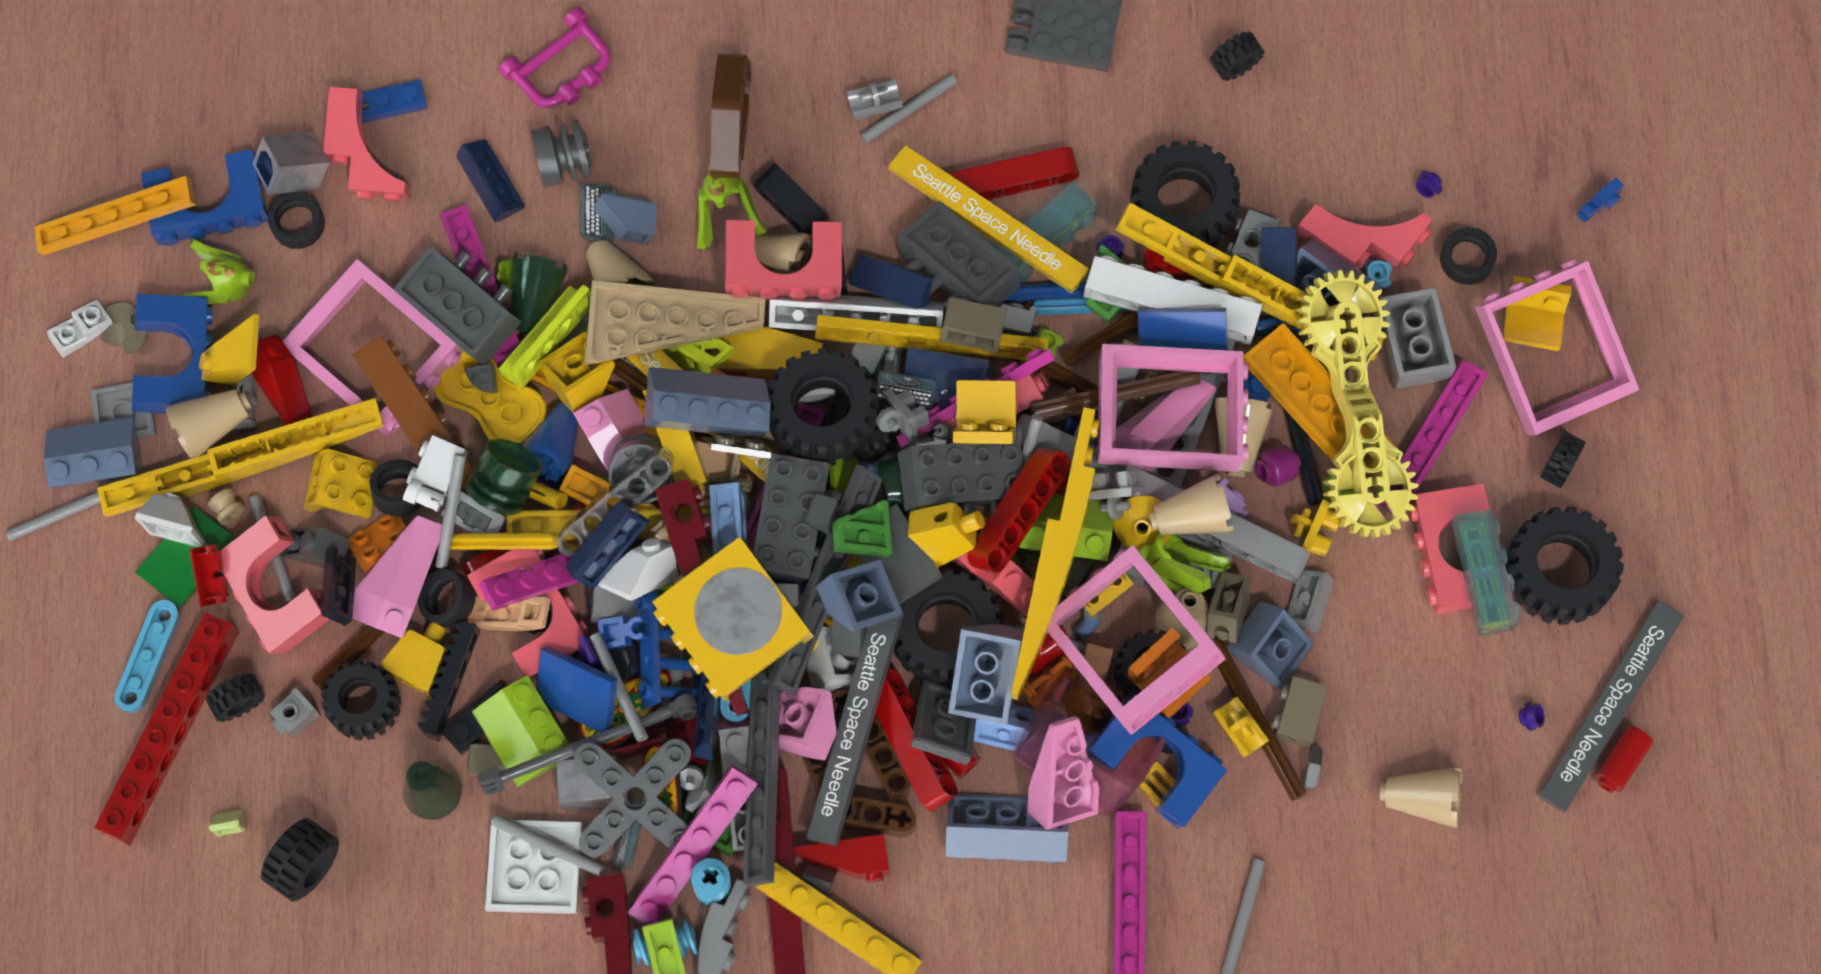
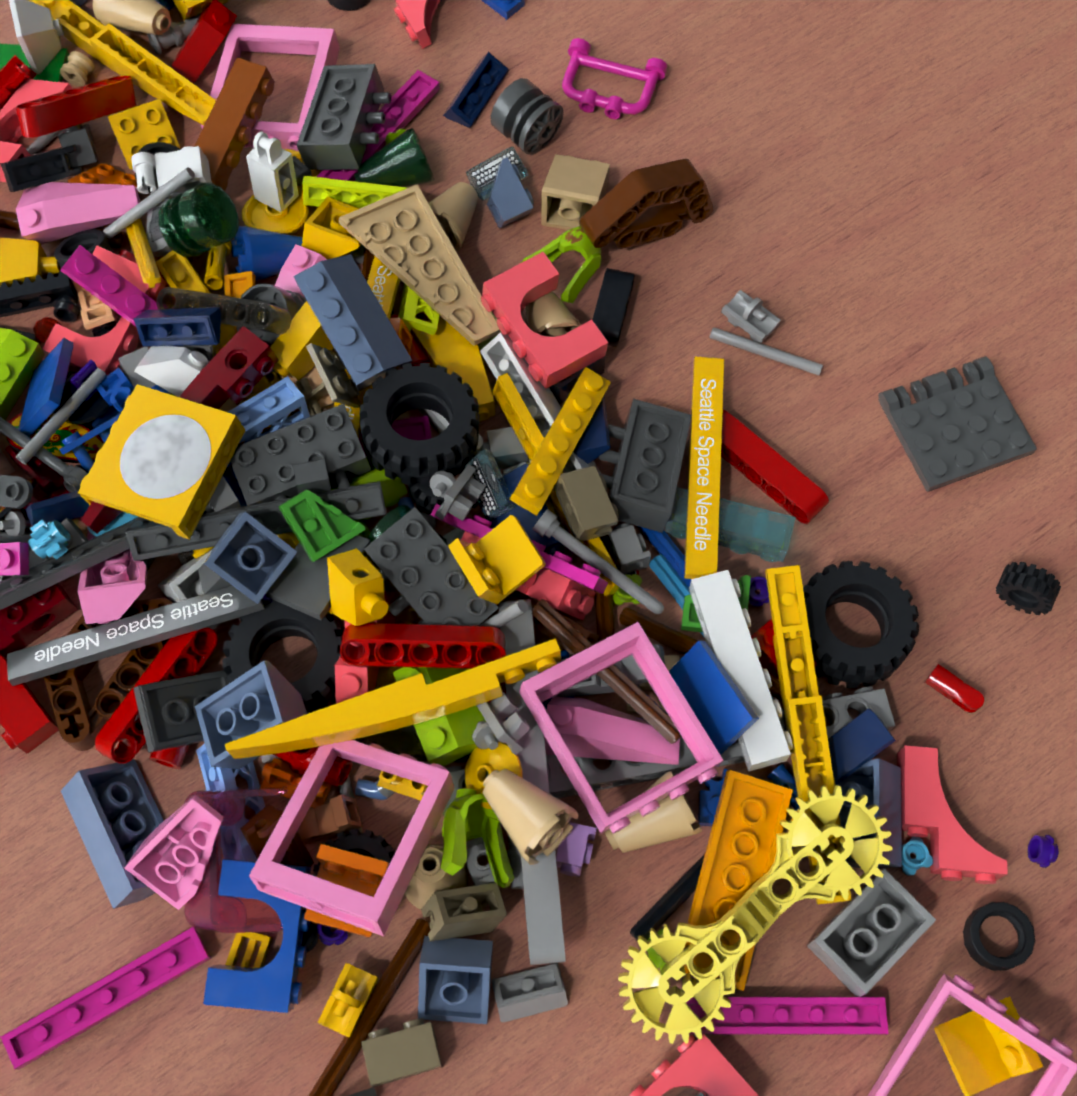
camera: 55 degrees right, 5 degrees down
dark grey arm [916,423,953,446] -> none
magenta head [1255,445,1301,487] -> none
yellow hips [1290,500,1342,557] -> none
none -> red beam [16,76,137,138]
none -> medium azure gear [28,519,71,560]
none -> clear red plate [33,317,62,343]
none -> black plate [52,296,82,322]
none -> white brick [246,131,299,212]
none -> yellow plate [509,367,611,516]
none -> light grey piece [533,509,664,614]
none -> tan slope [541,154,610,230]
none -> red bar [925,664,984,713]

